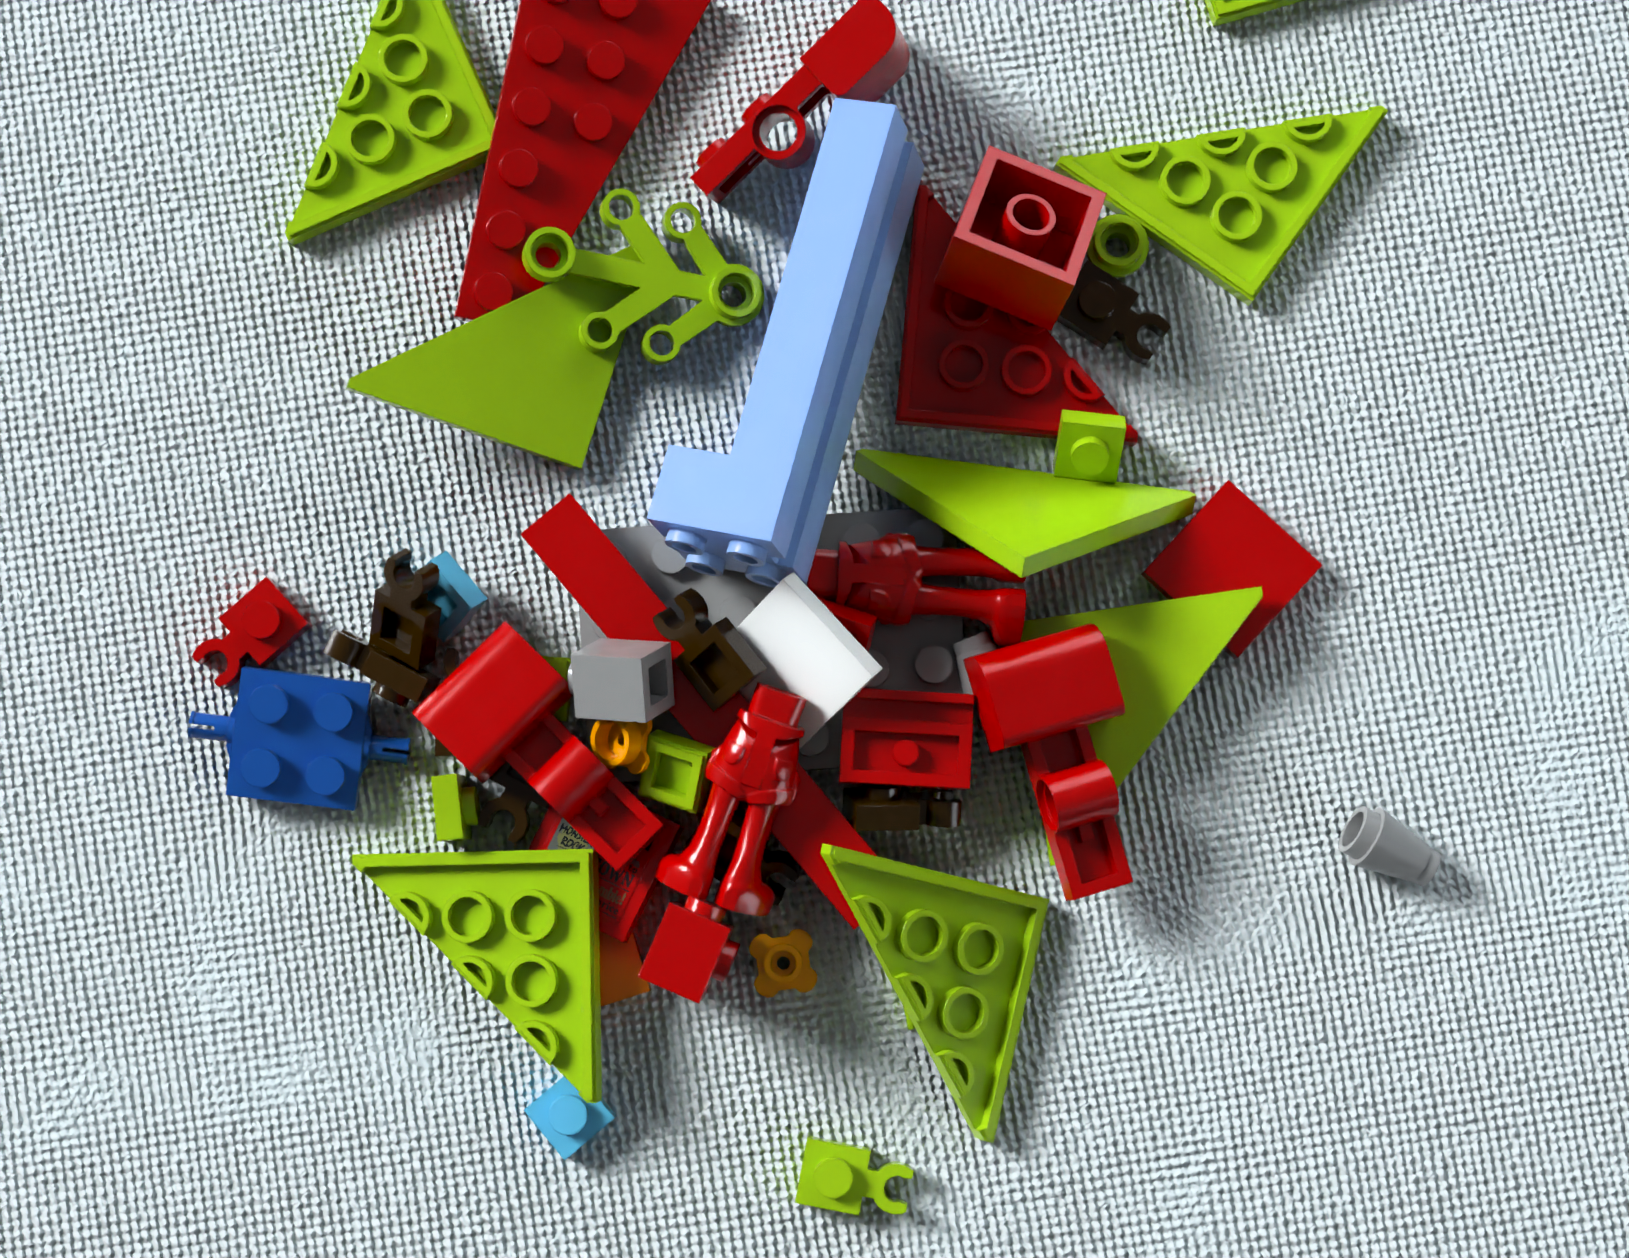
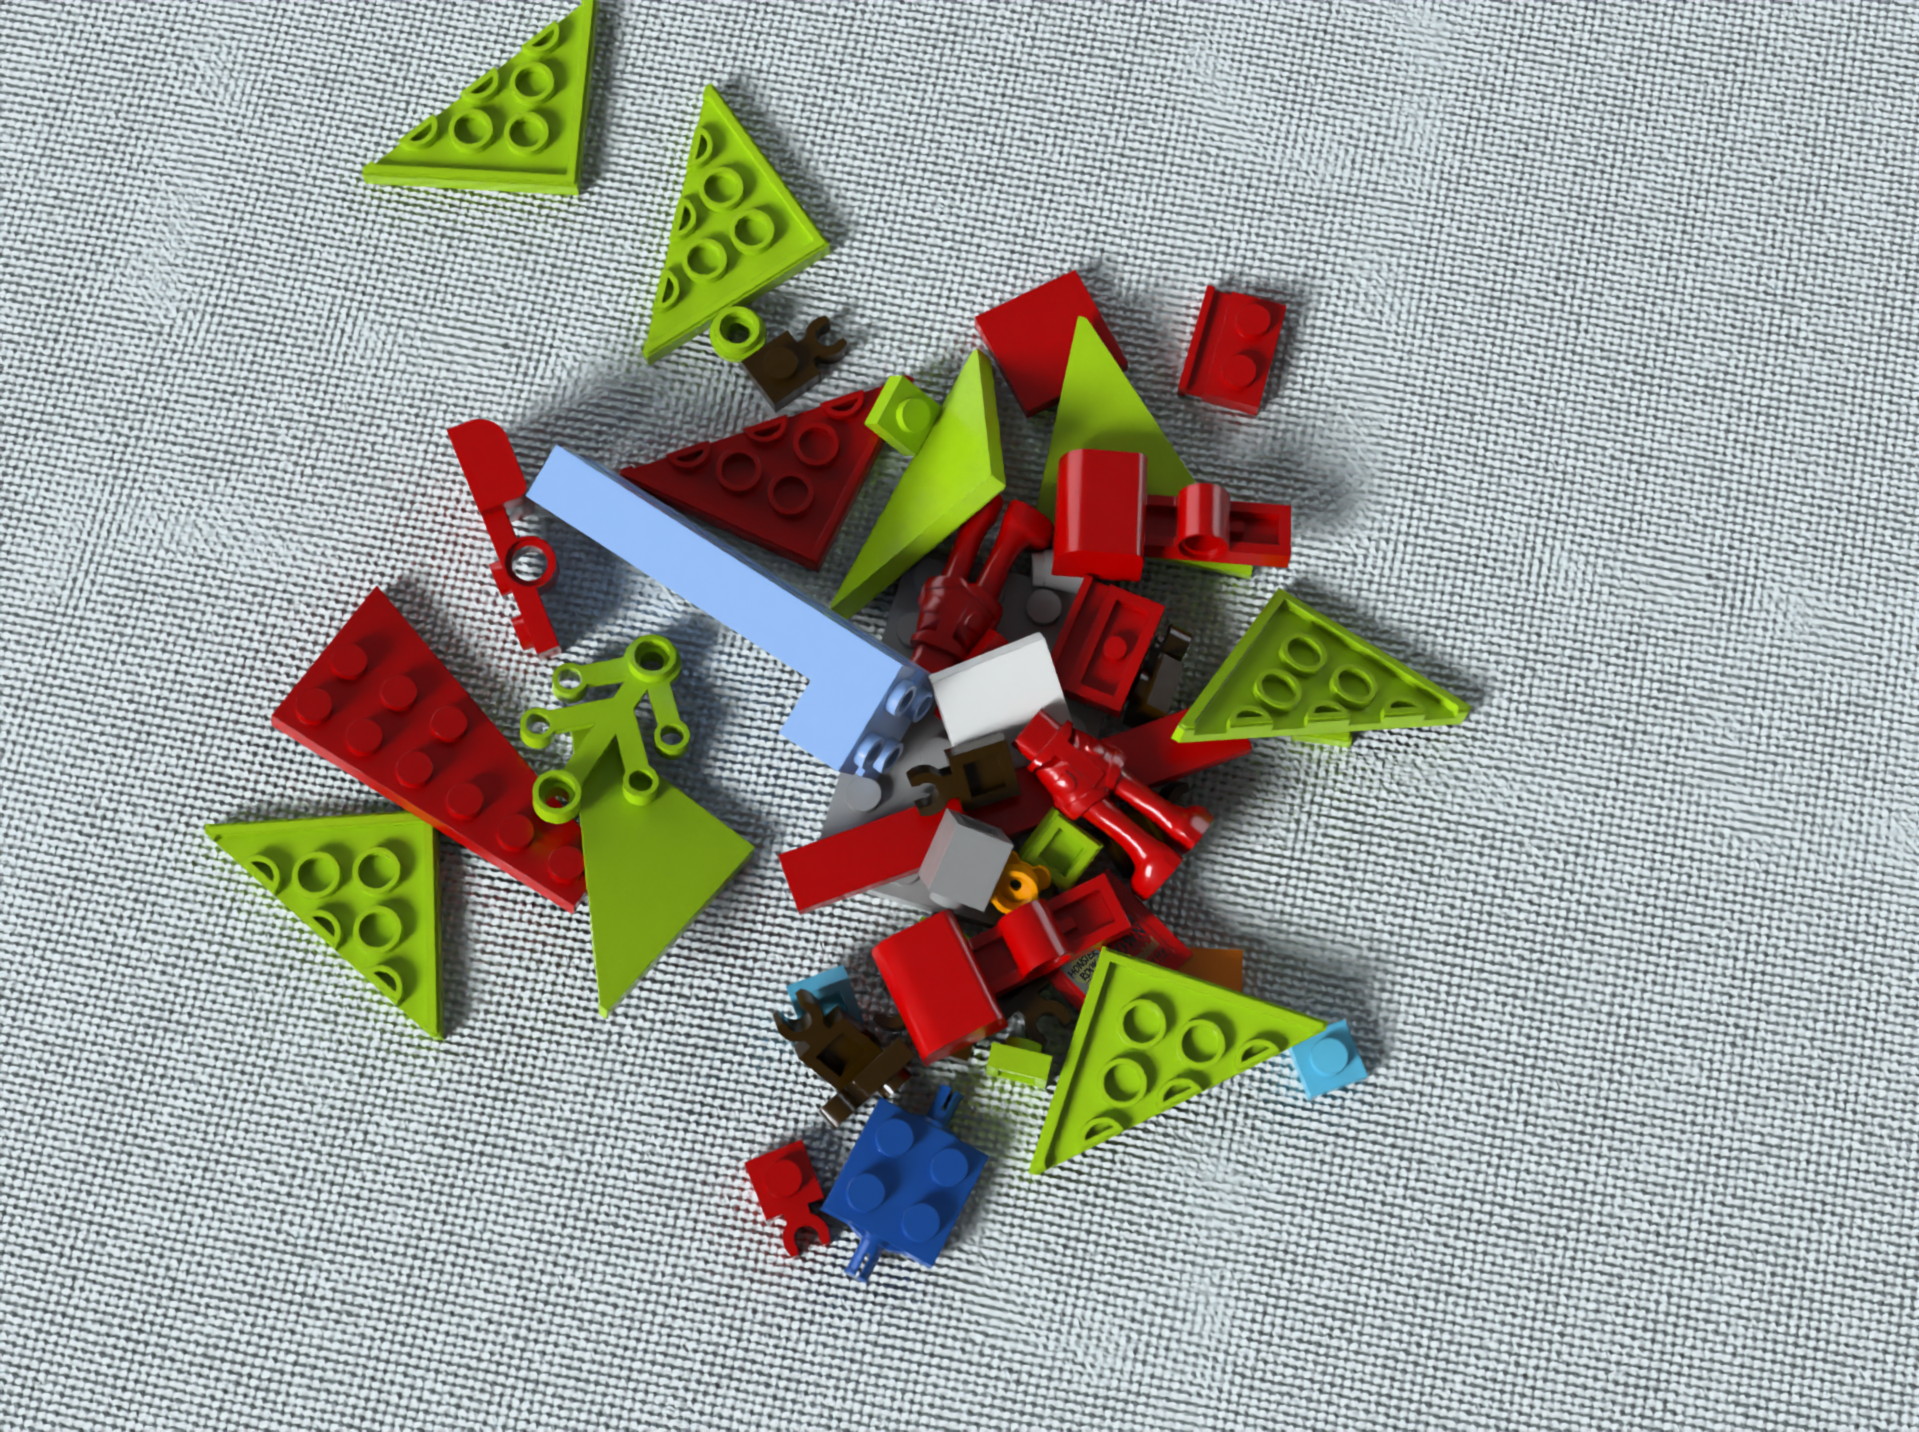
camera: 70 degrees left, 10 degrees down
red brick [637,895,741,1004] -> none
light orange plate [749,929,817,998] -> none
lime plate [795,1135,914,1216] -> none
red brick [933,145,1107,331] -> none
light grey cone [1338,806,1441,886] -> none
none -> red plate [1177,285,1287,416]

